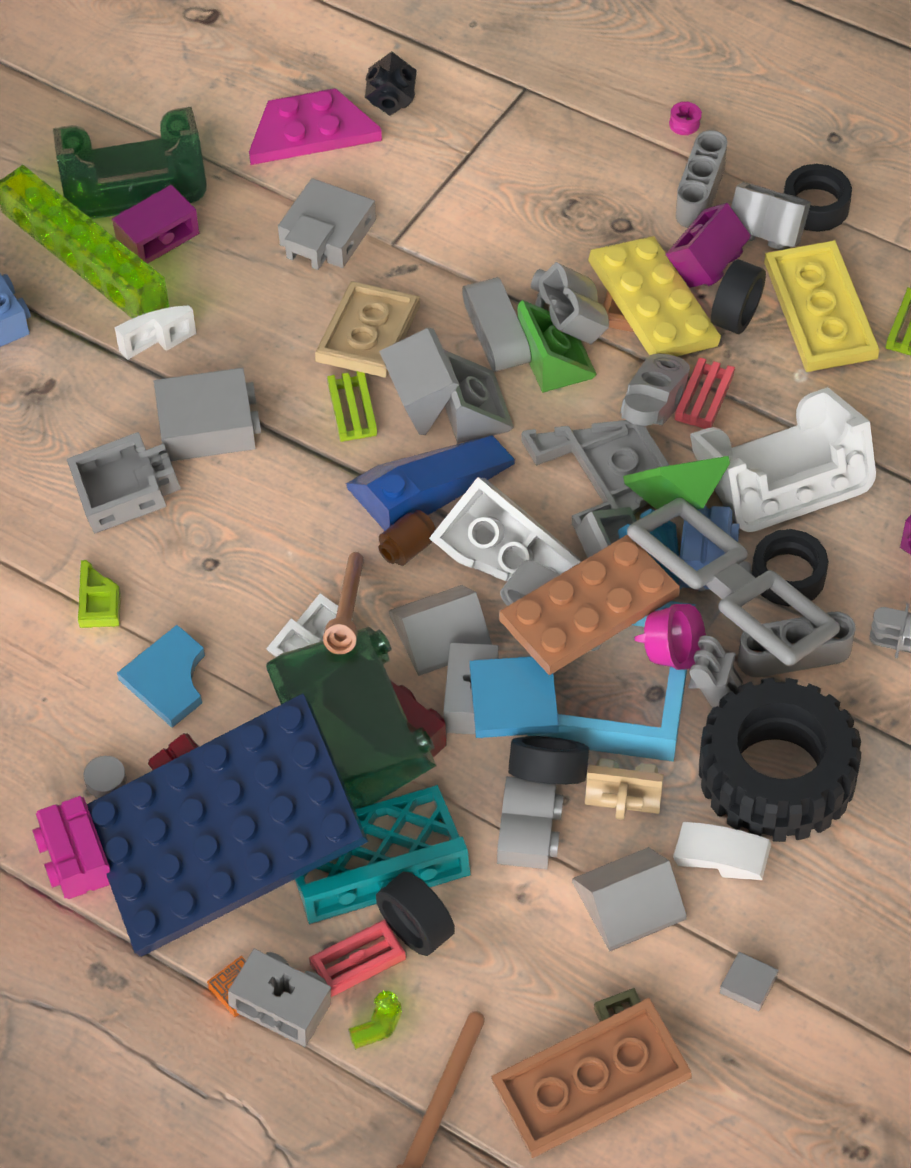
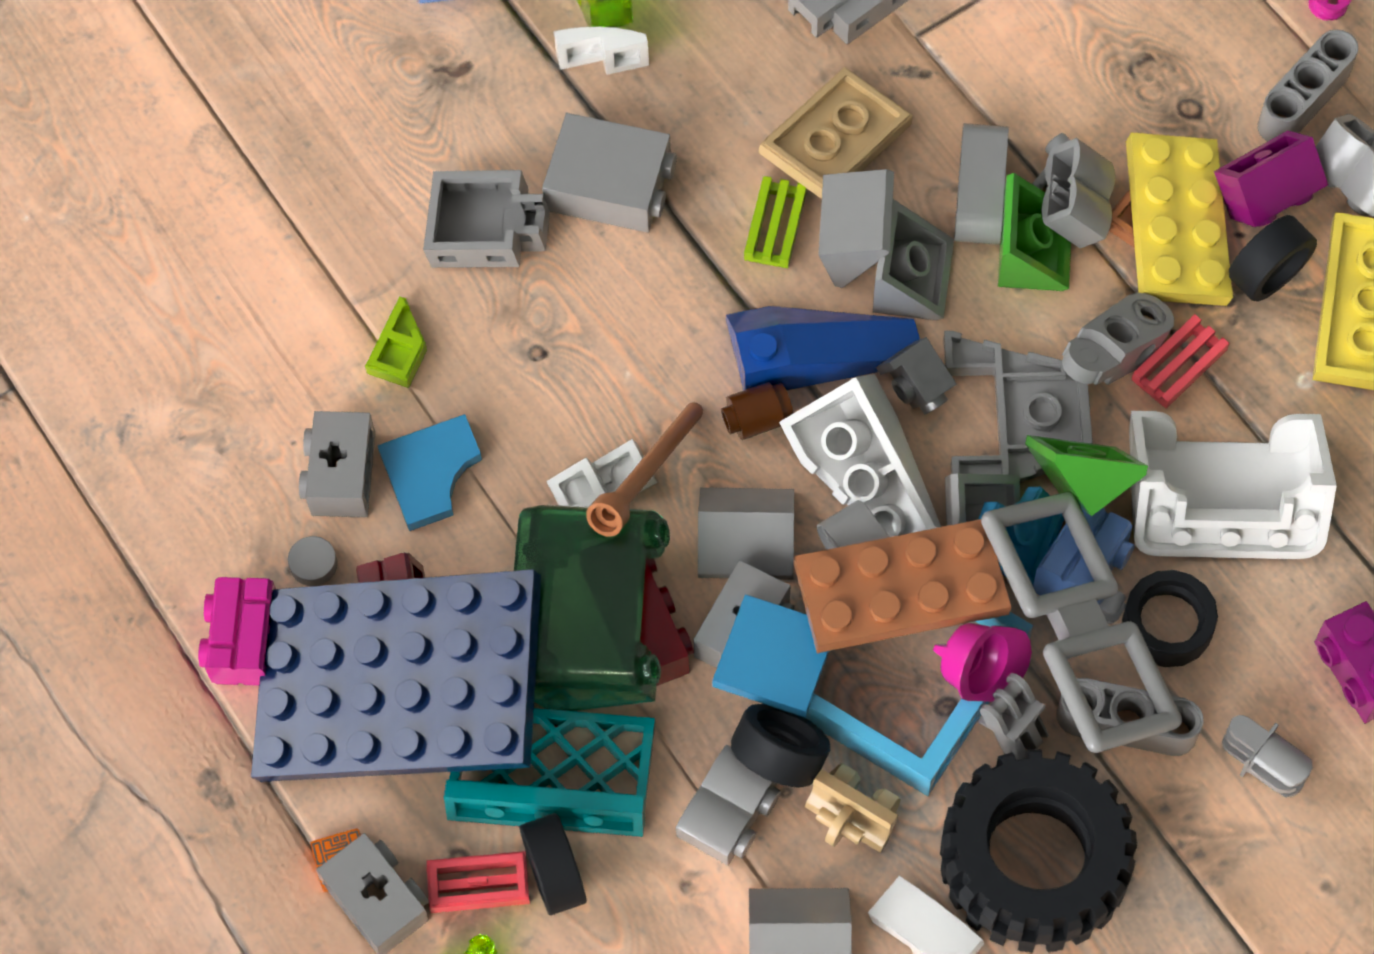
camera: 25 degrees right, 10 degrees up
none -> light grey brick [299,411,376,518]
none -> flat silver brick [876,337,957,415]

